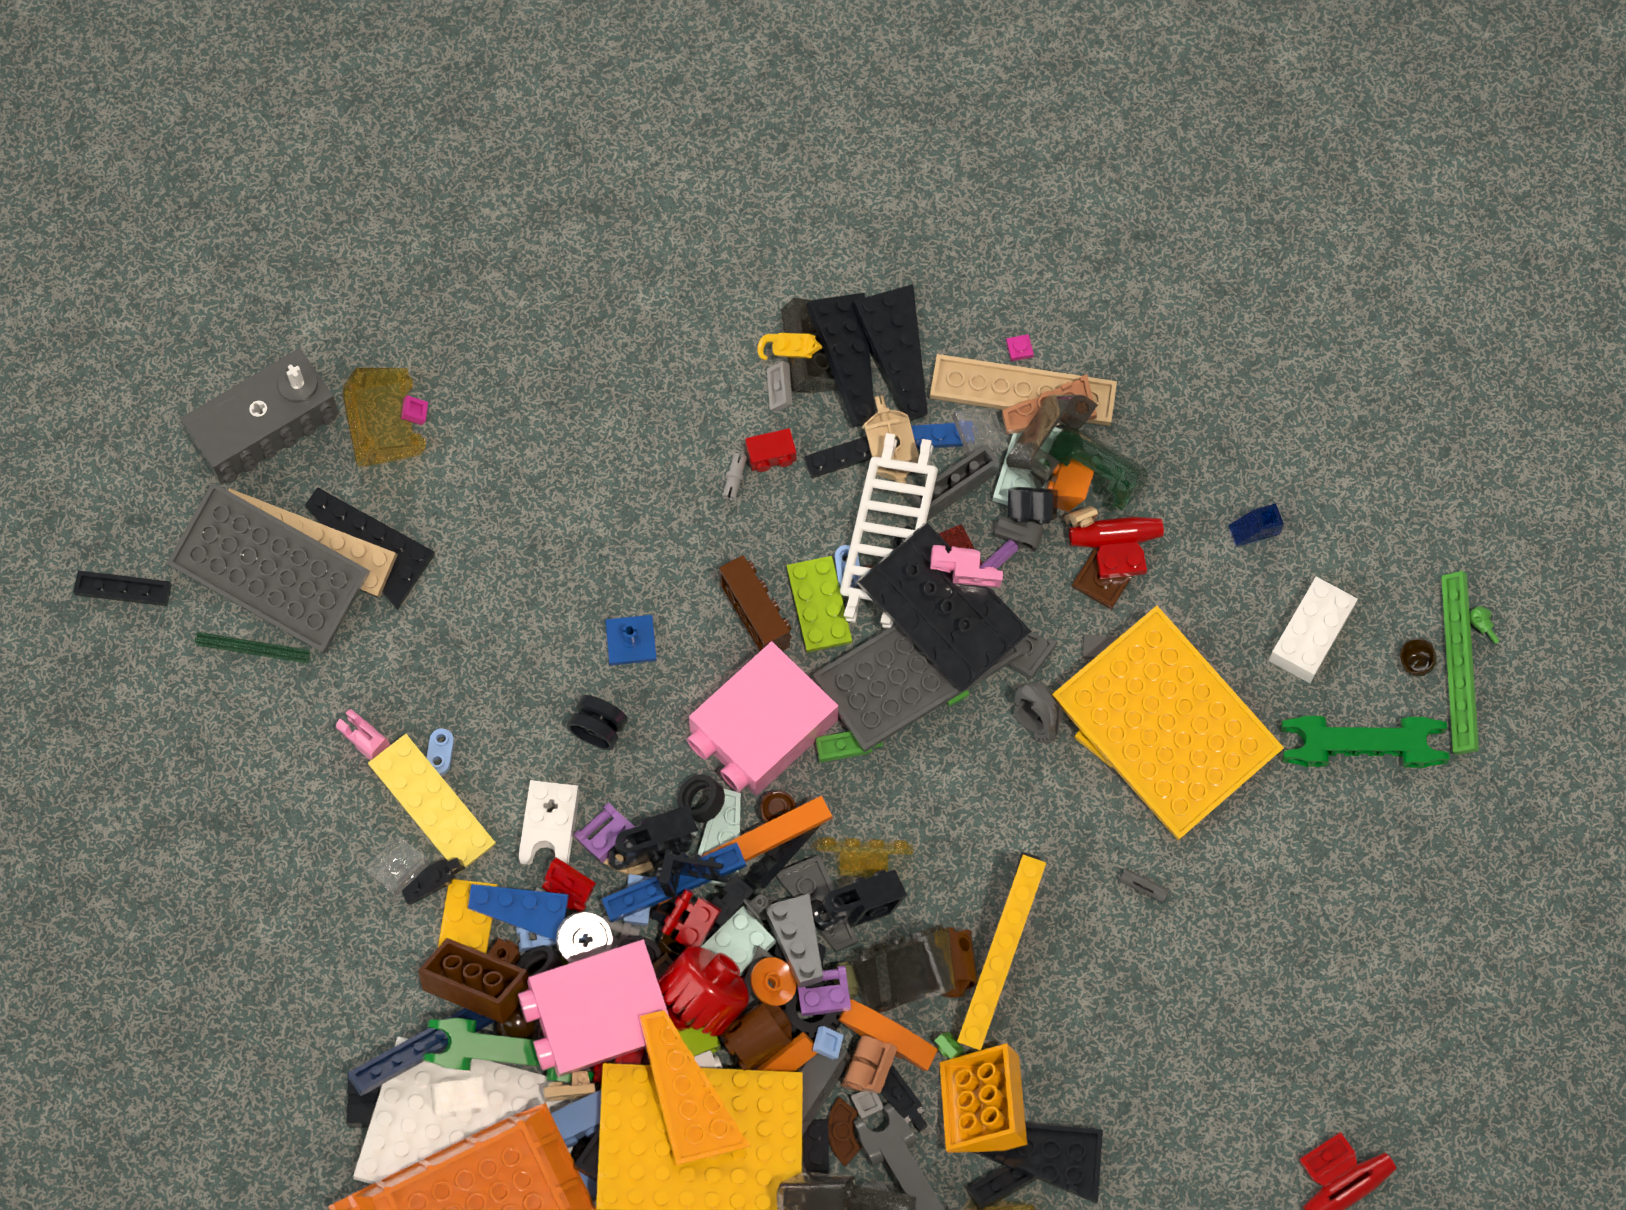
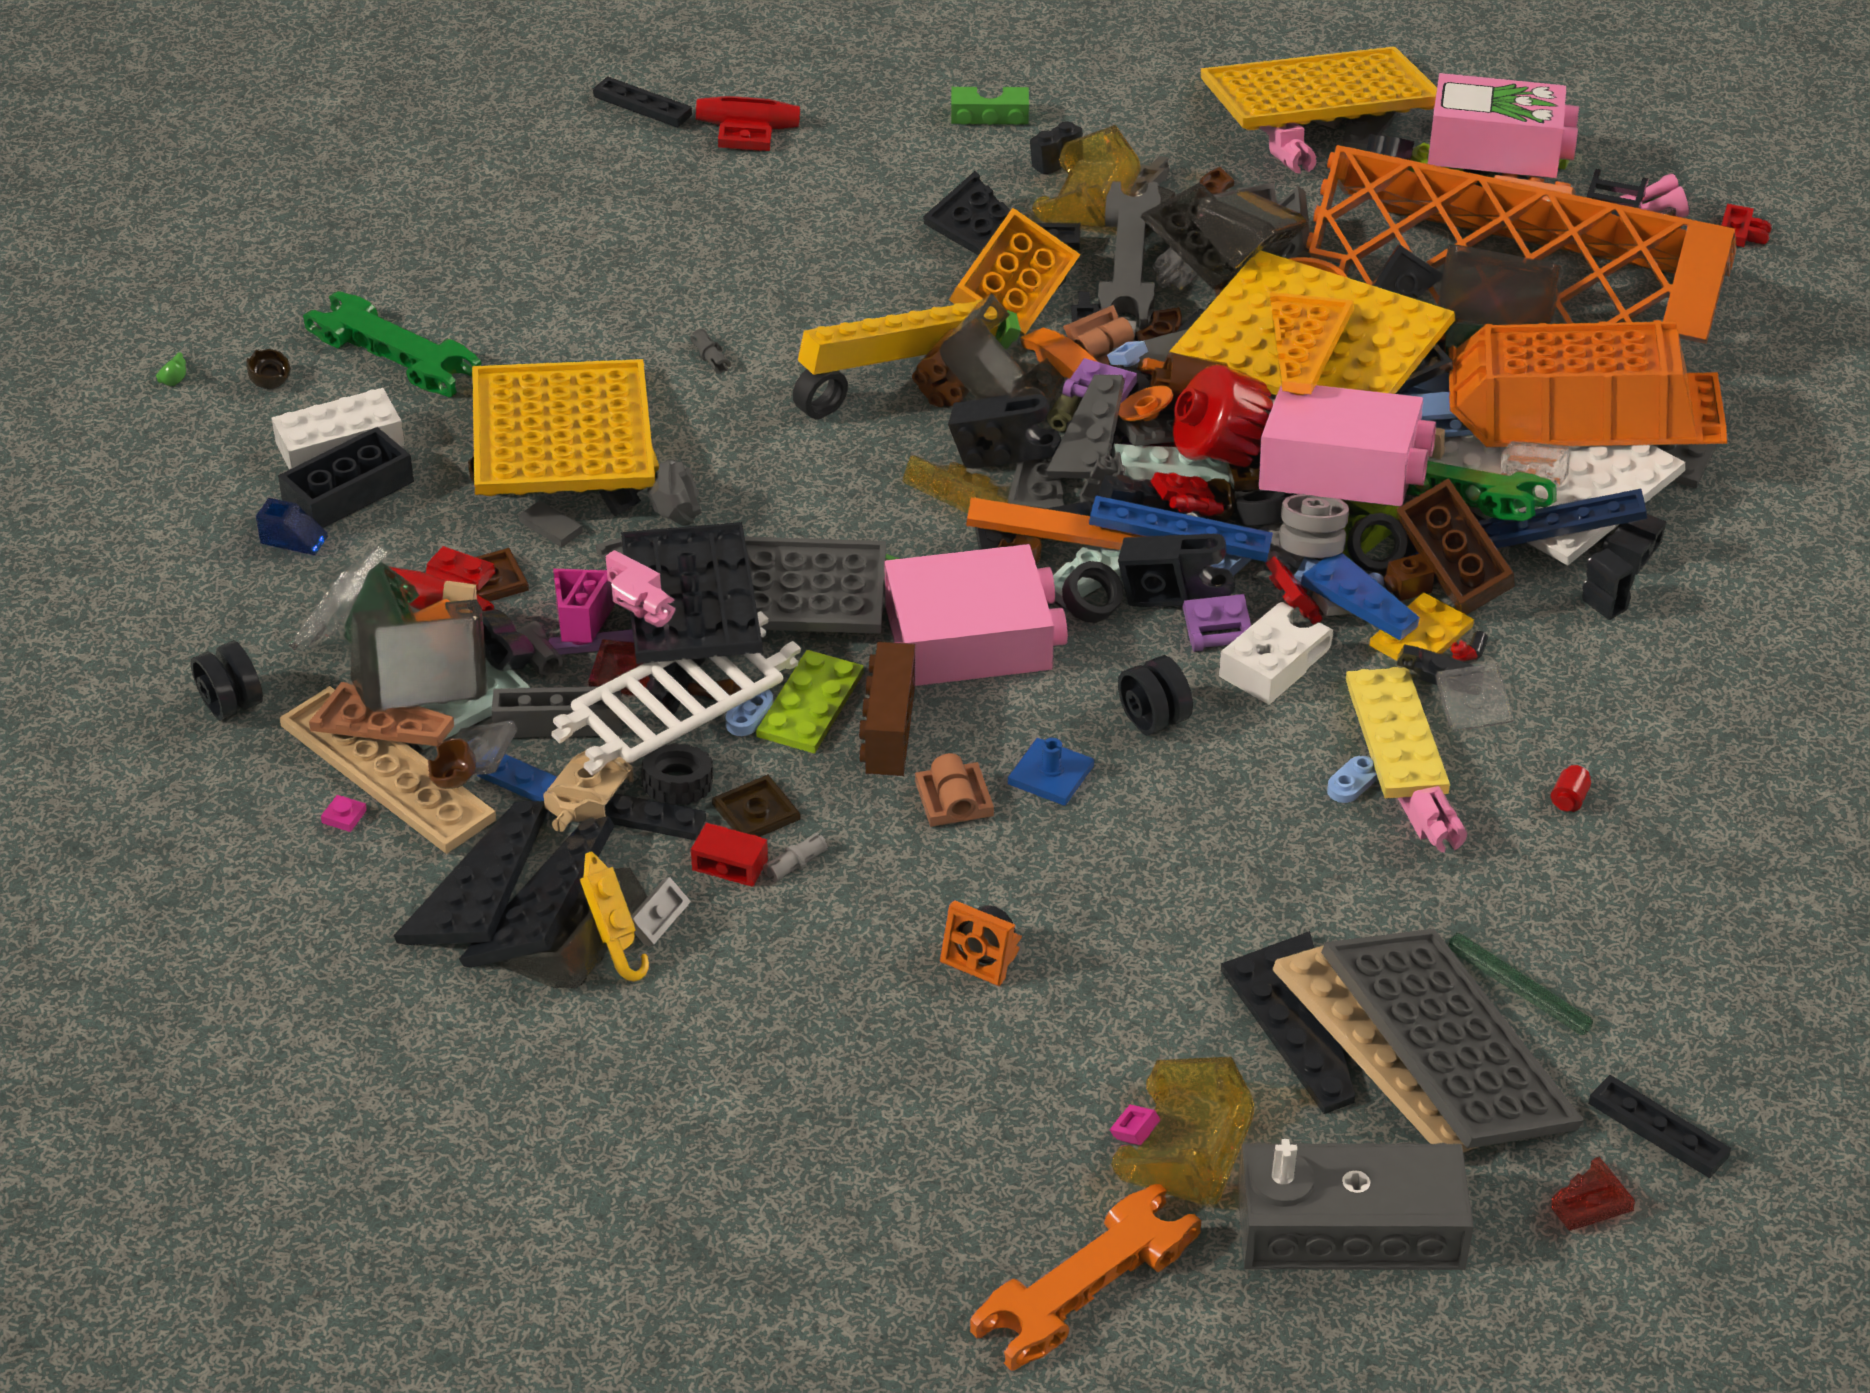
camera: 145 degrees left, 25 degrees down
black plate [656,849,729,898] -> none
bright green plate [1441,571,1479,755] -> none
none -> black wheel [190,640,263,721]
none -> black brick [278,427,414,532]
none -> clear plate [289,545,388,652]
none -> reddish brown hair [428,738,476,789]
none -> dark pink wedge [553,568,615,645]
none -> black plate [593,76,692,128]
none -> black tyre [641,743,713,805]
none -> dark brown tile [712,774,801,837]
none -> nougat plate [915,753,994,827]
none -> orange piece [940,900,1022,987]
none -> orange piece [970,1184,1202,1371]
none -> arm [1450,631,1488,662]
none -> red brick [1550,765,1591,812]
none -> clear red wing [1551,1156,1635,1231]
none -> black brick [1582,548,1635,620]

